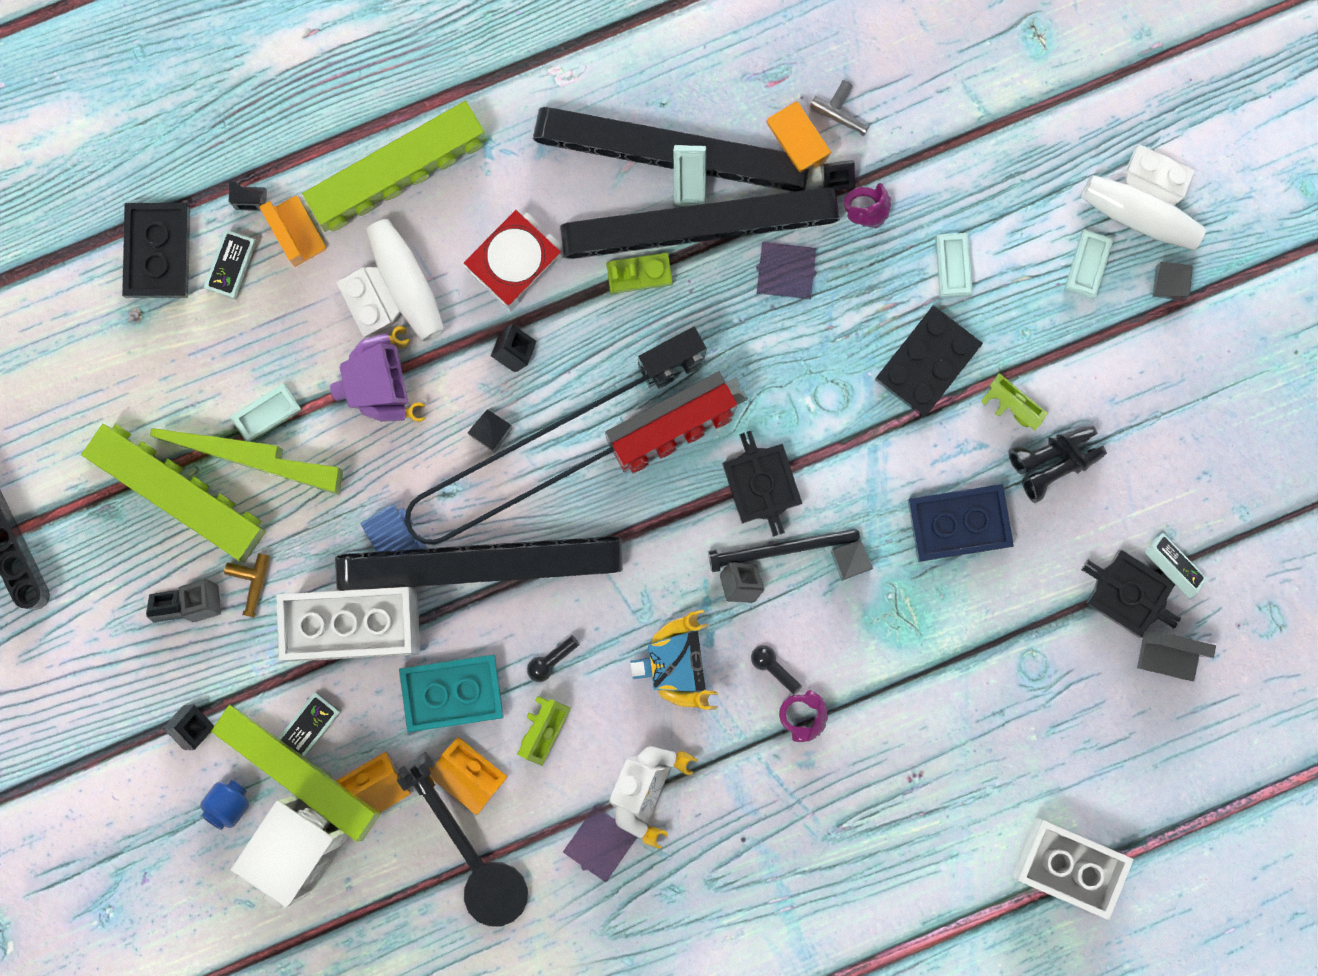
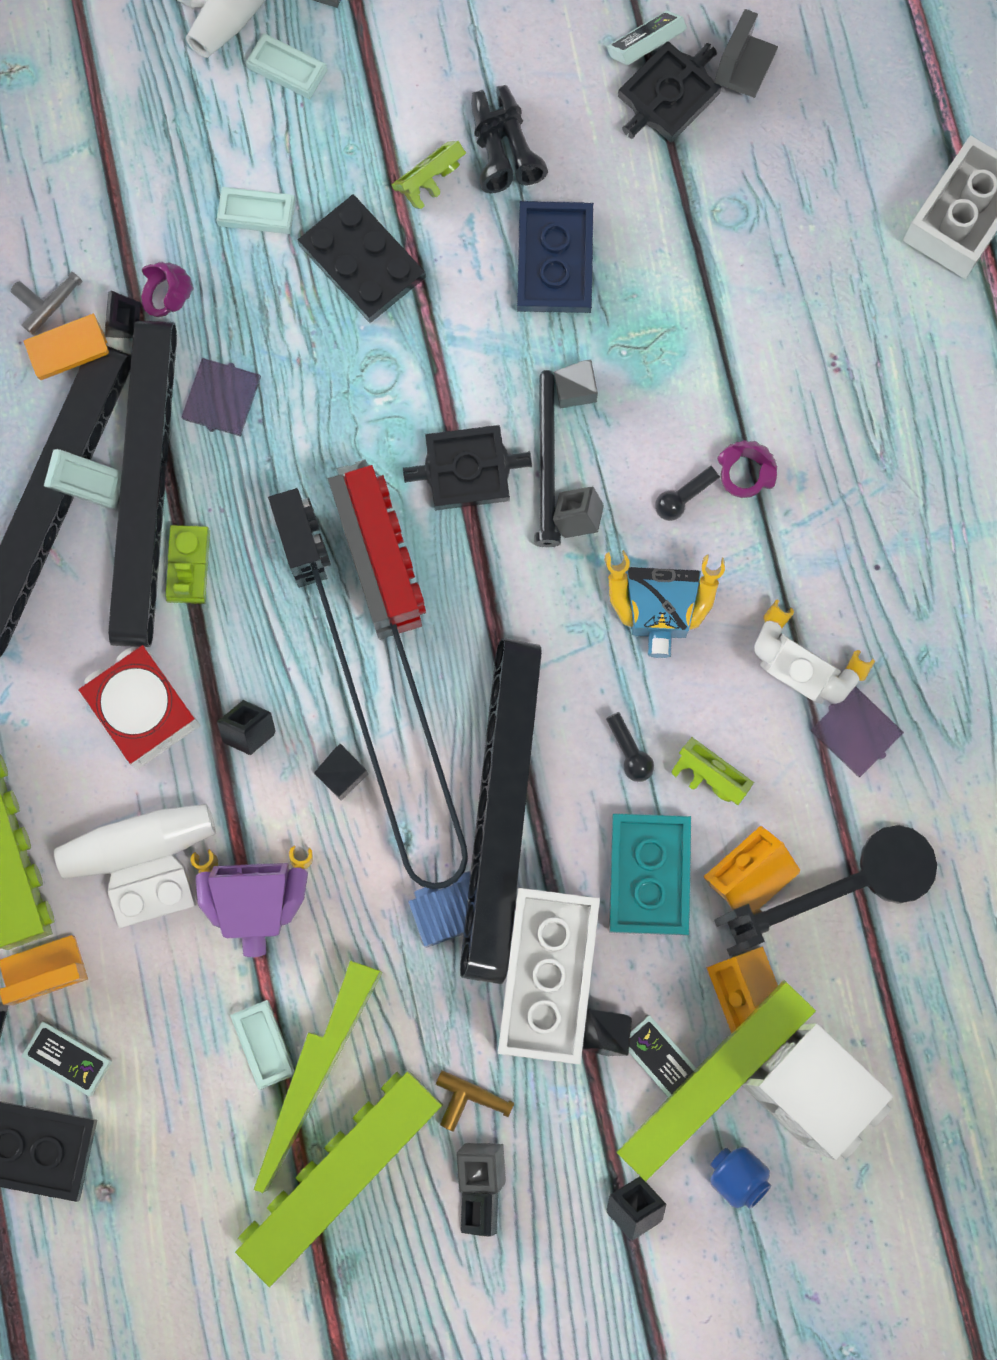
camera: 75 degrees left, 5 degrees down
none -> black slope [582,1009,632,1056]

